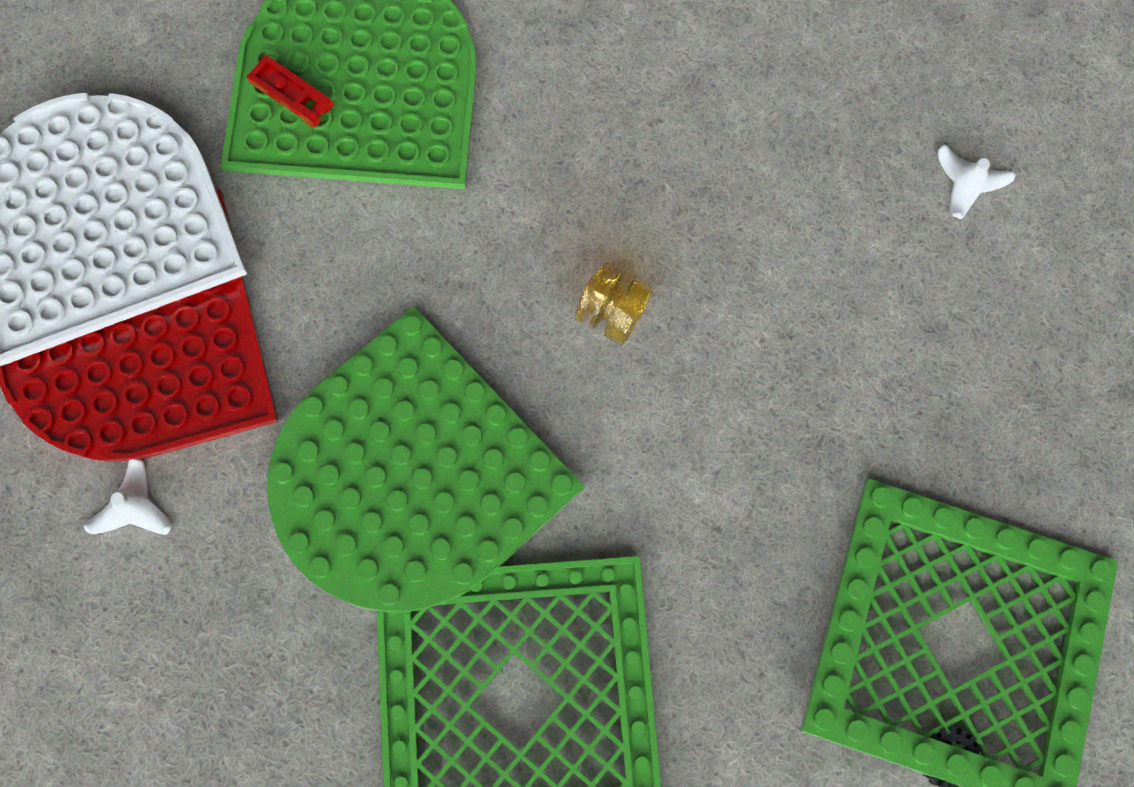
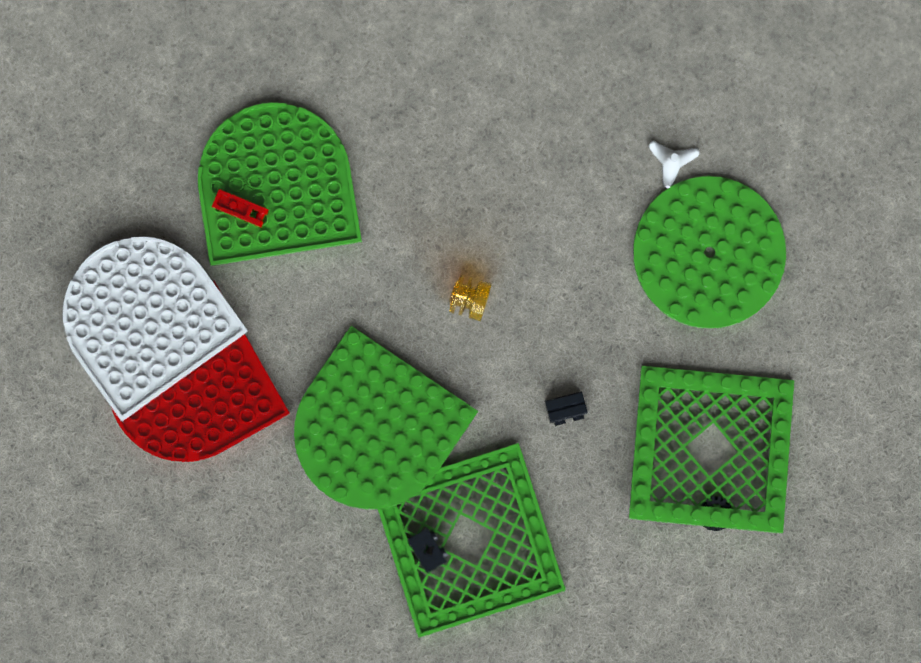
camera: 15 degrees left, 10 degrees up
white piece [84,459,173,535] -> none
none -> black brick [407,528,448,573]
none -> black brick [544,391,588,426]
none -> bright green plate [633,176,786,329]

